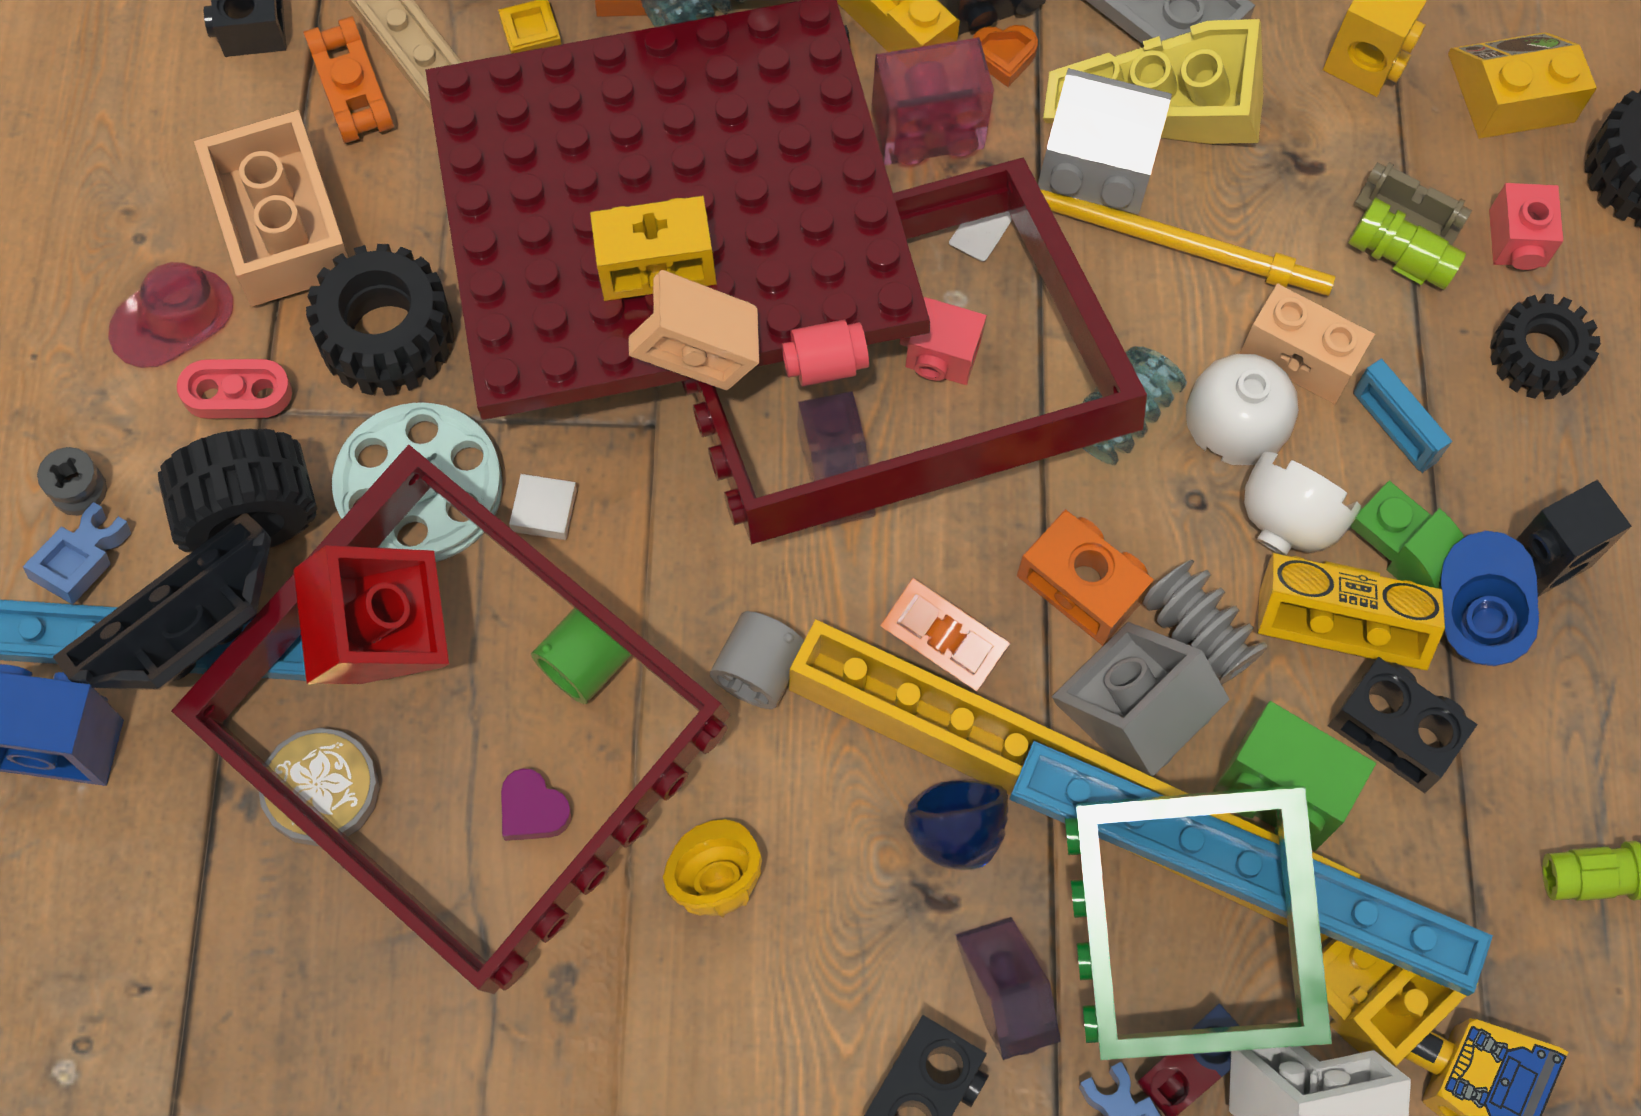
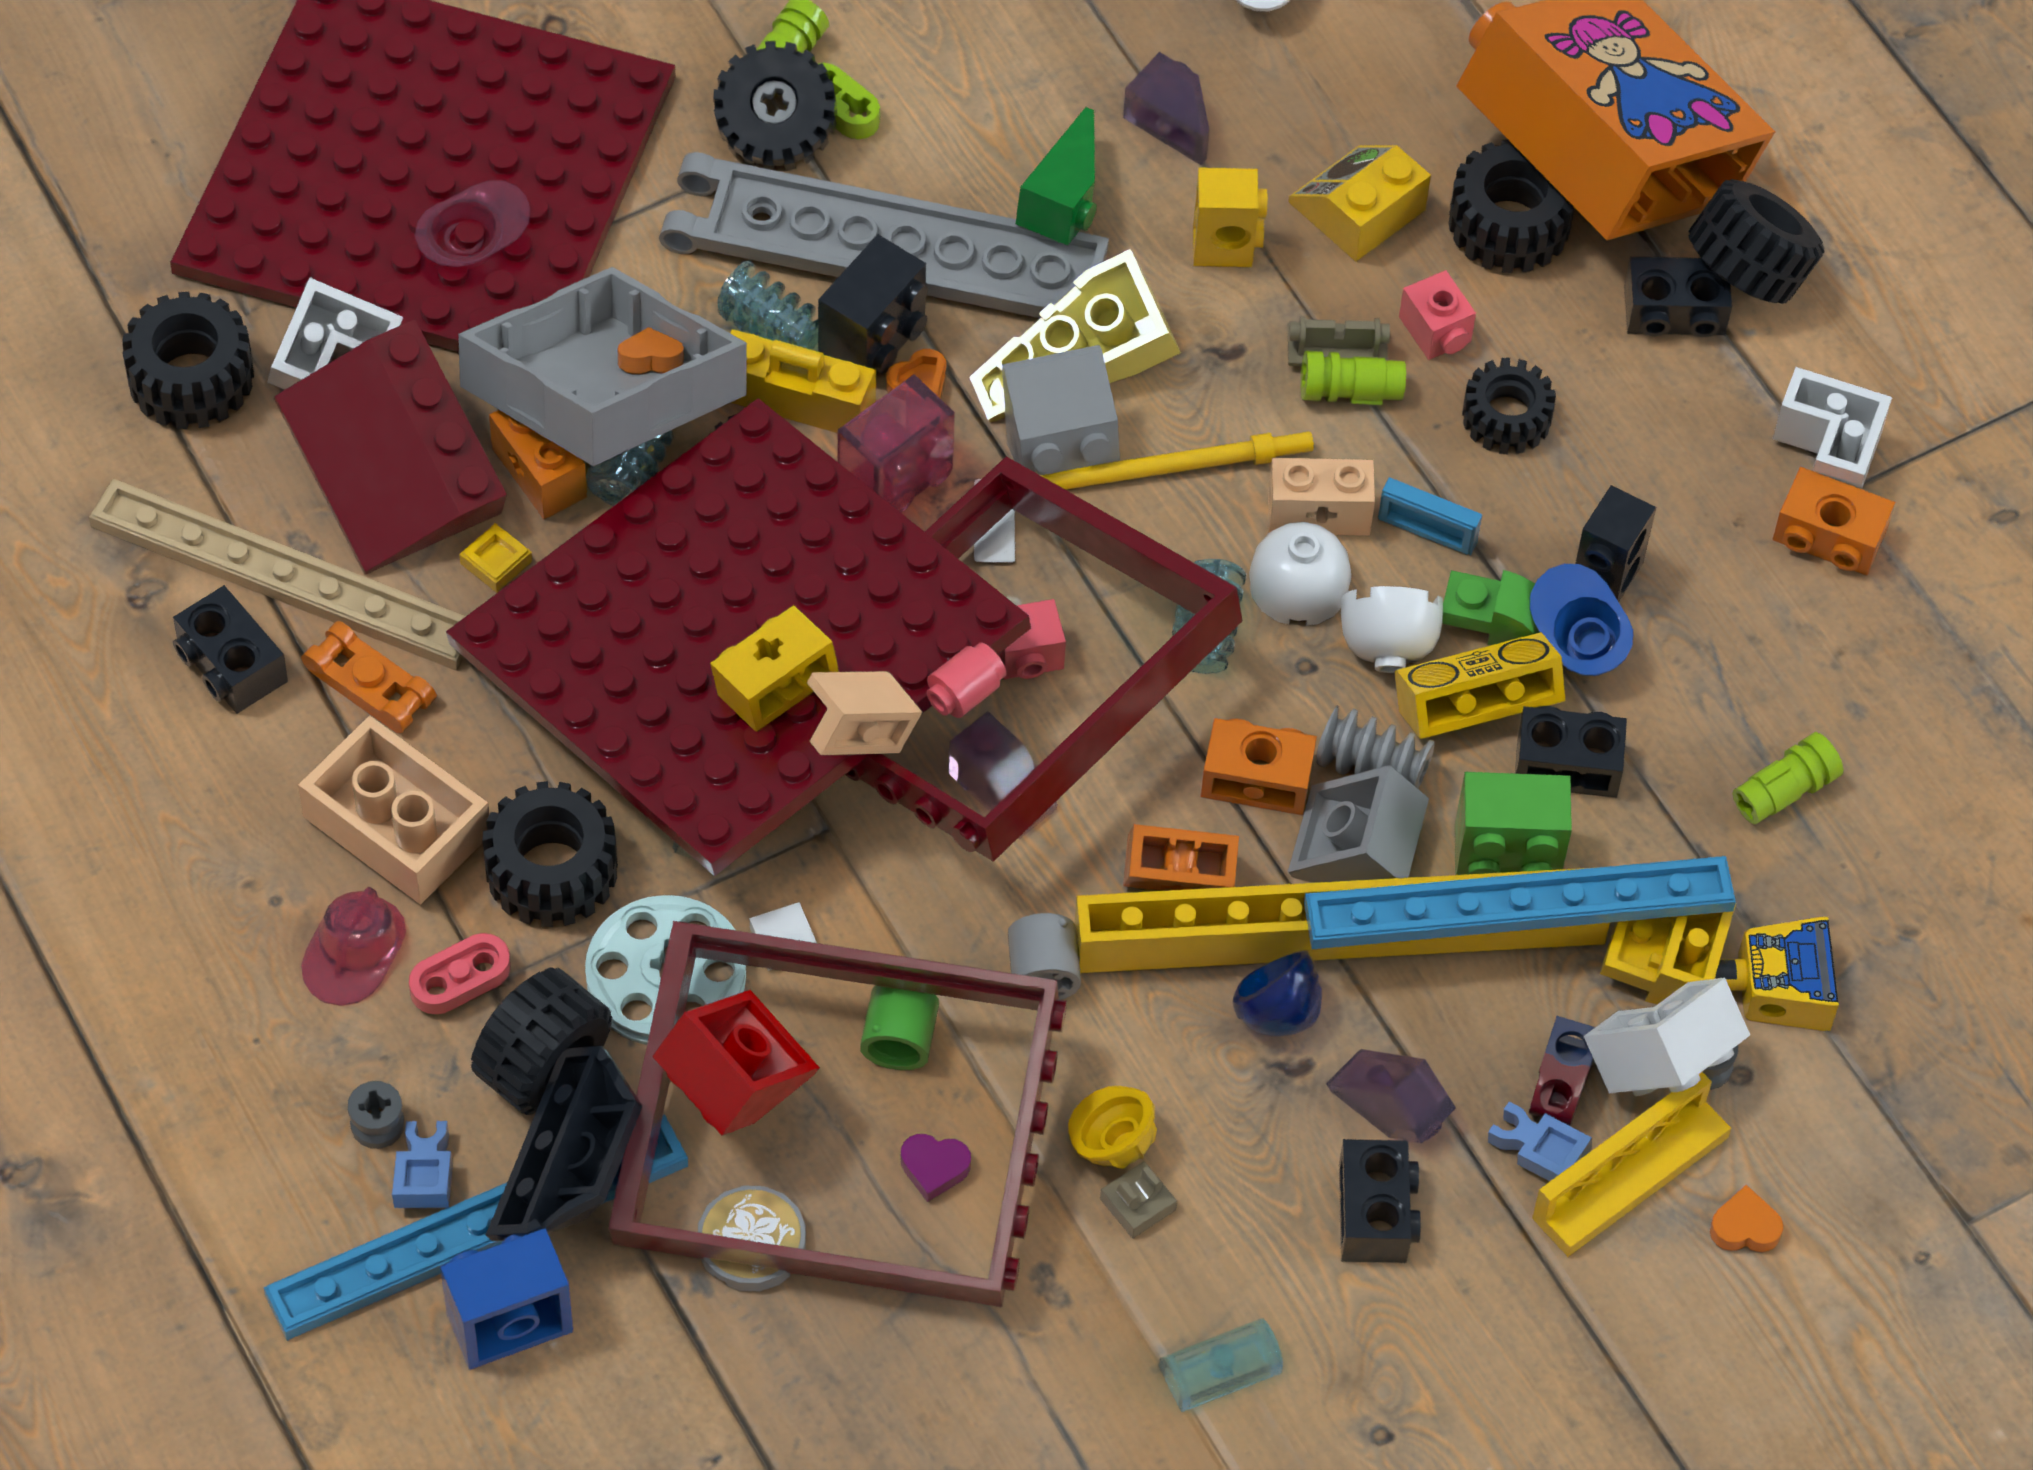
camera: 30 degrees left, 10 degrees down
window [1065,785,1332,1060] -> none
none -> dark tan tile [1100,1161,1177,1239]

